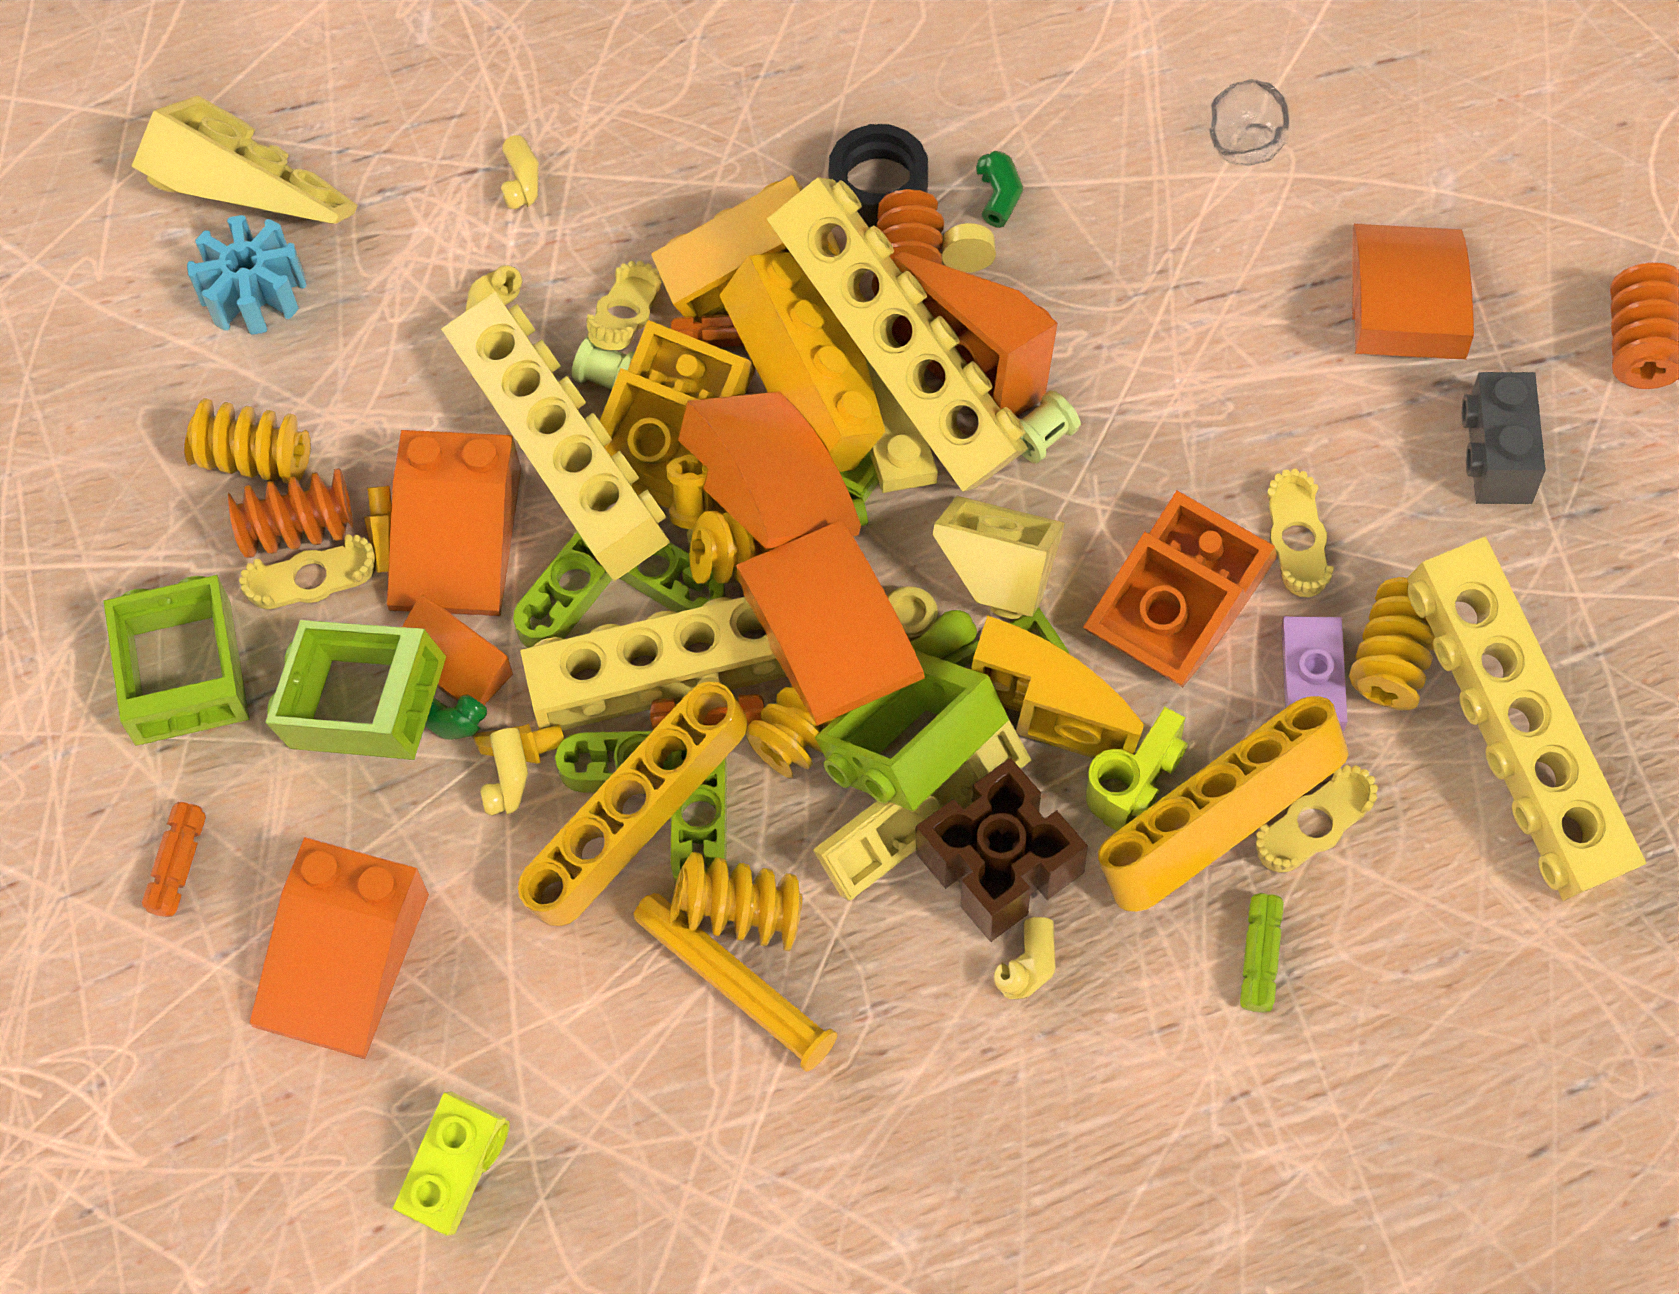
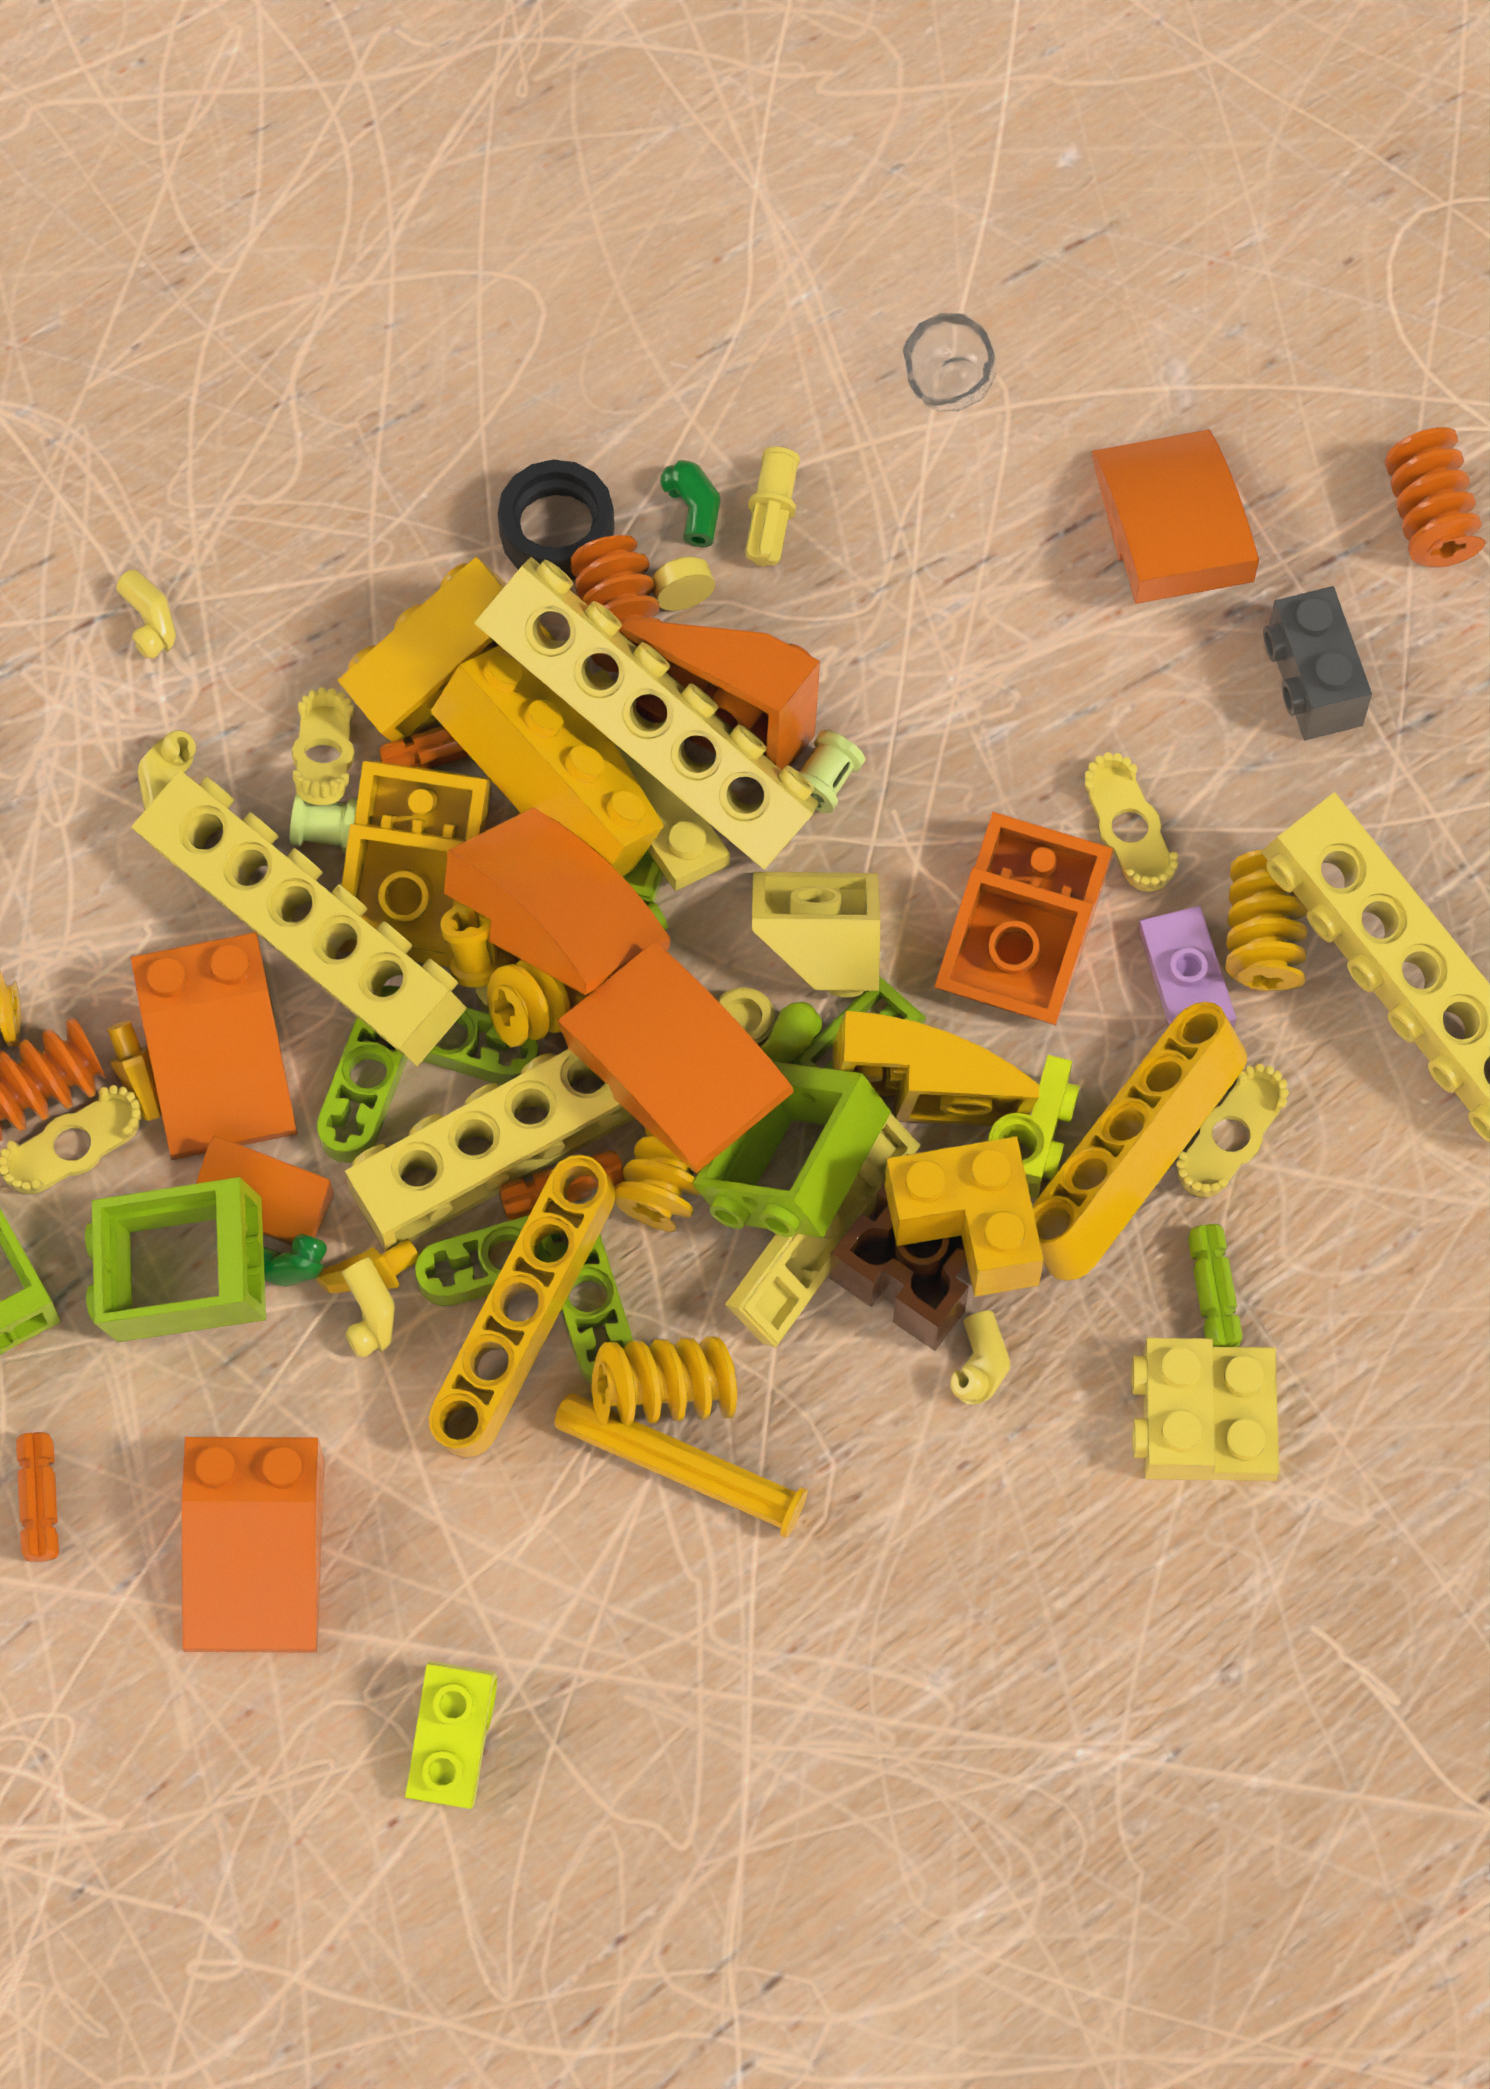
camera: 20 degrees left, 5 degrees up
none -> light yellow axle [745,447,800,567]
none -> yellow brick [884,1136,1044,1297]
none -> light yellow plate [1131,1338,1279,1481]

